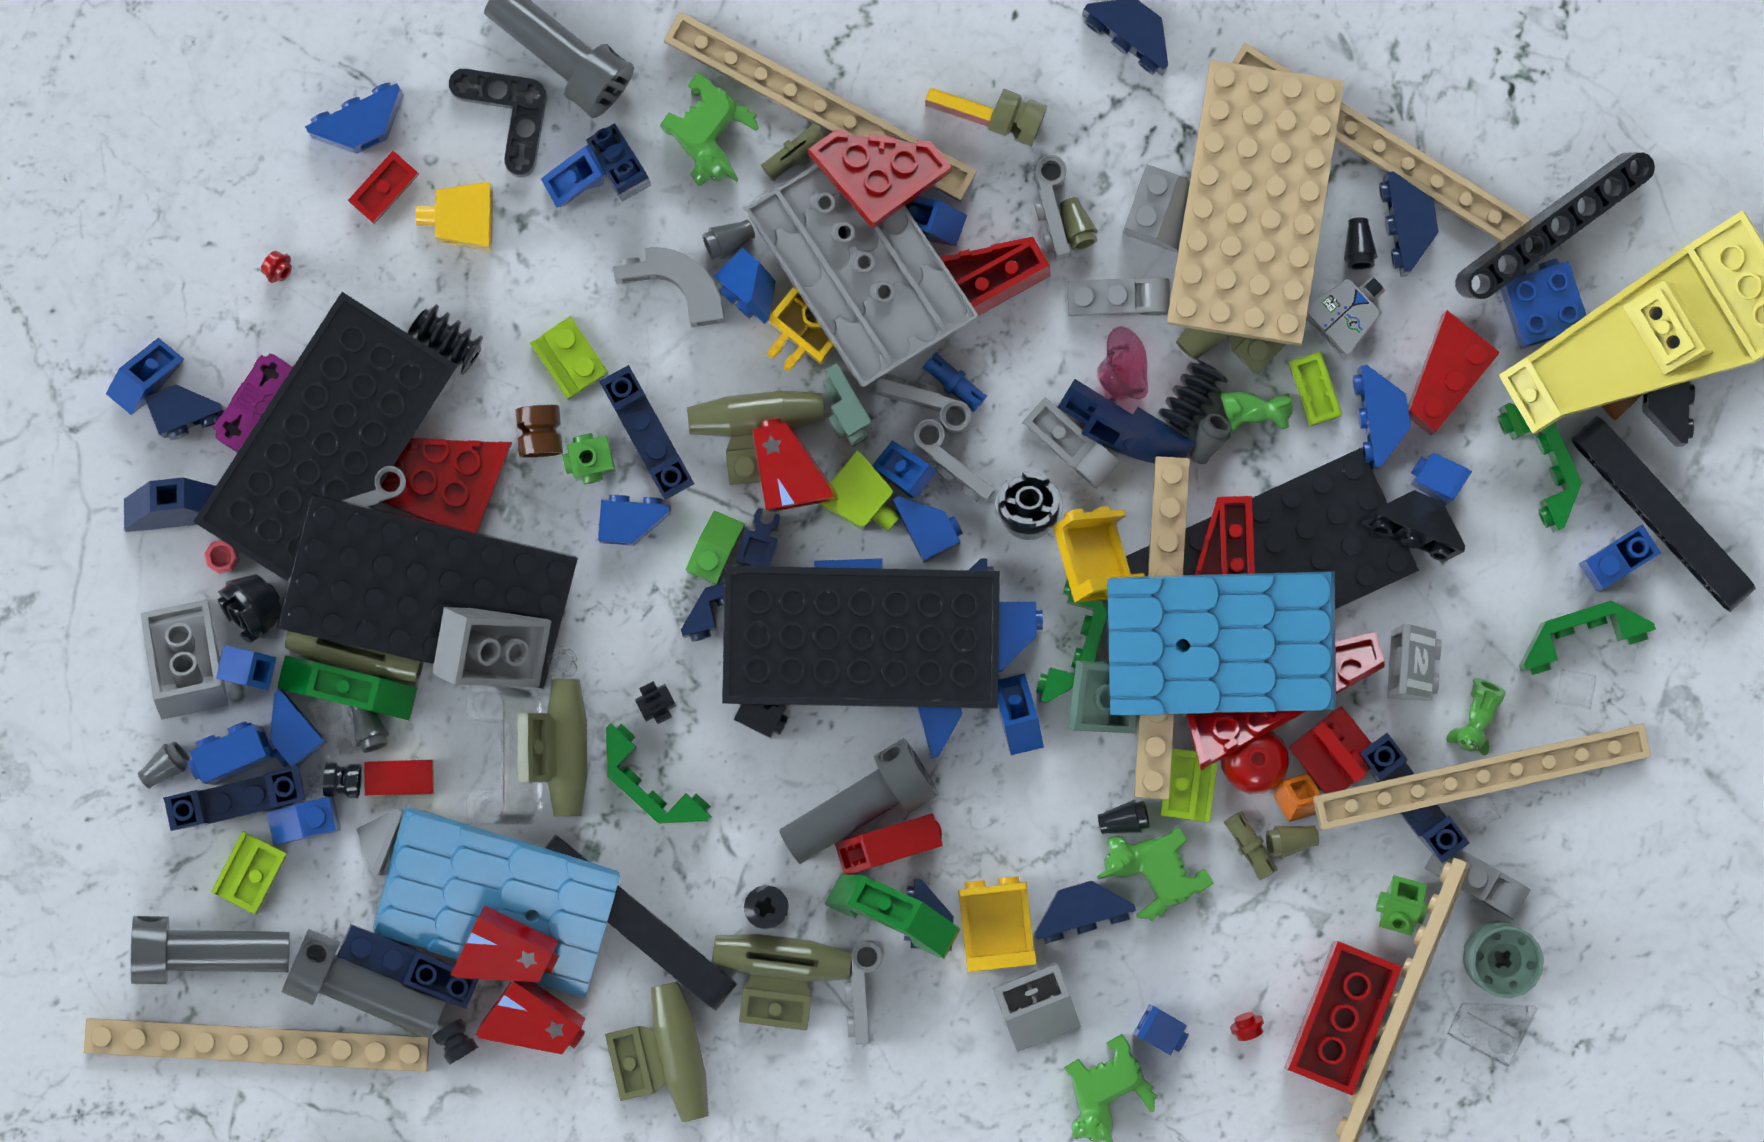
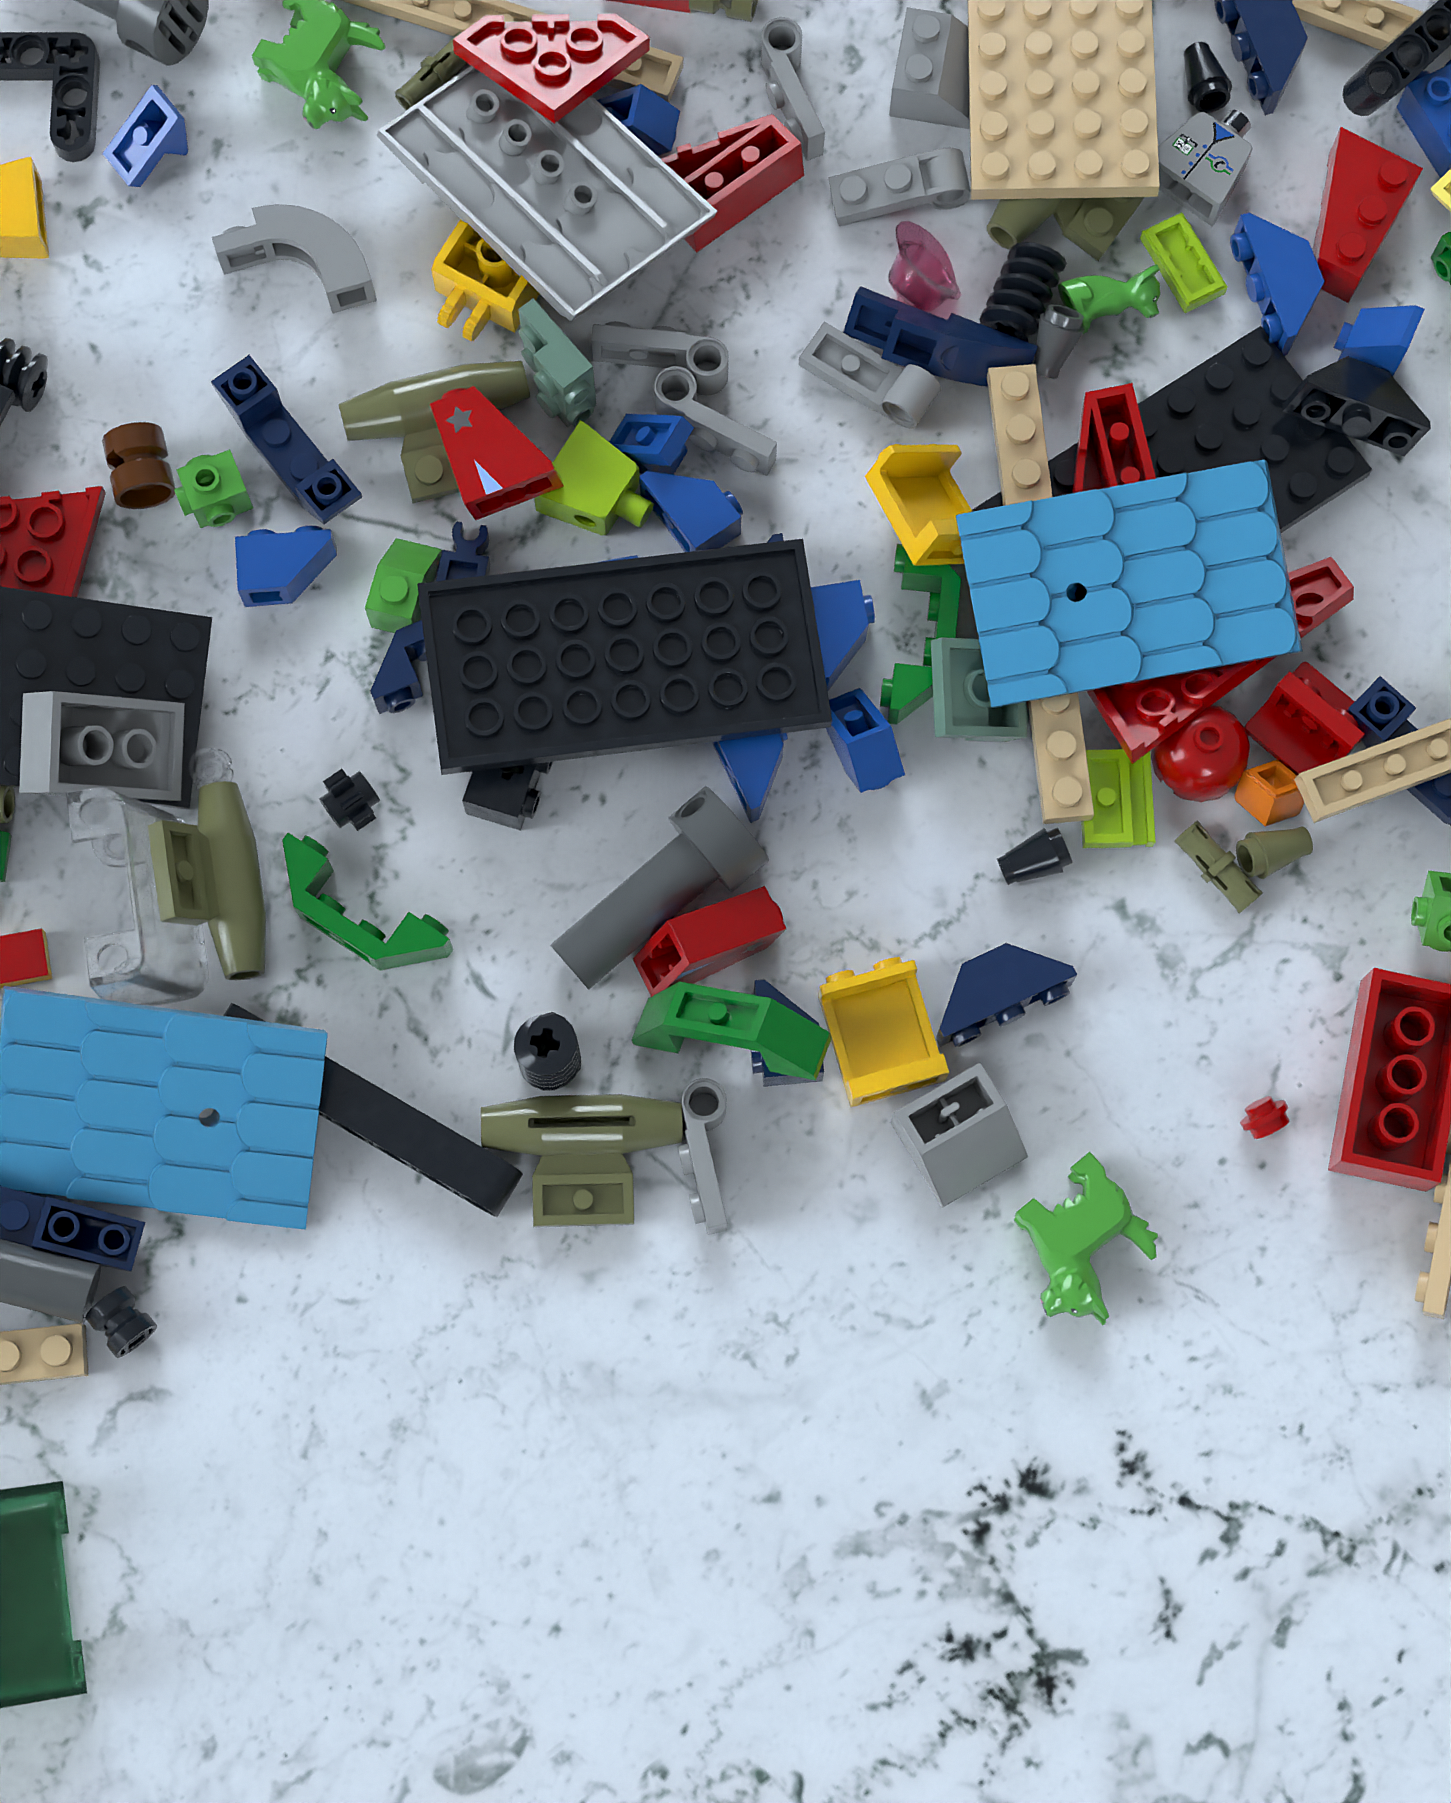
camera: 10 degrees left, 10 degrees down
red slope [451,905,560,982] -> none
red slope [475,981,585,1055] -> none
lime plate [530,316,609,400] -> none
dark blue slope [586,123,651,202] -> none
olive plate [605,981,709,1122] -> none
dark grey cone [702,219,755,259] -> none
blue slope [714,248,776,324] -> none
blue pin [922,352,988,412] -> none
black cone [995,471,1063,540] -> none
olive cone [1059,197,1098,250] -> none
bright green animal [1097,827,1214,922] -> none
blue slope [1133,1004,1189,1056] -> none
light grey slope [1387,624,1441,701] -> none

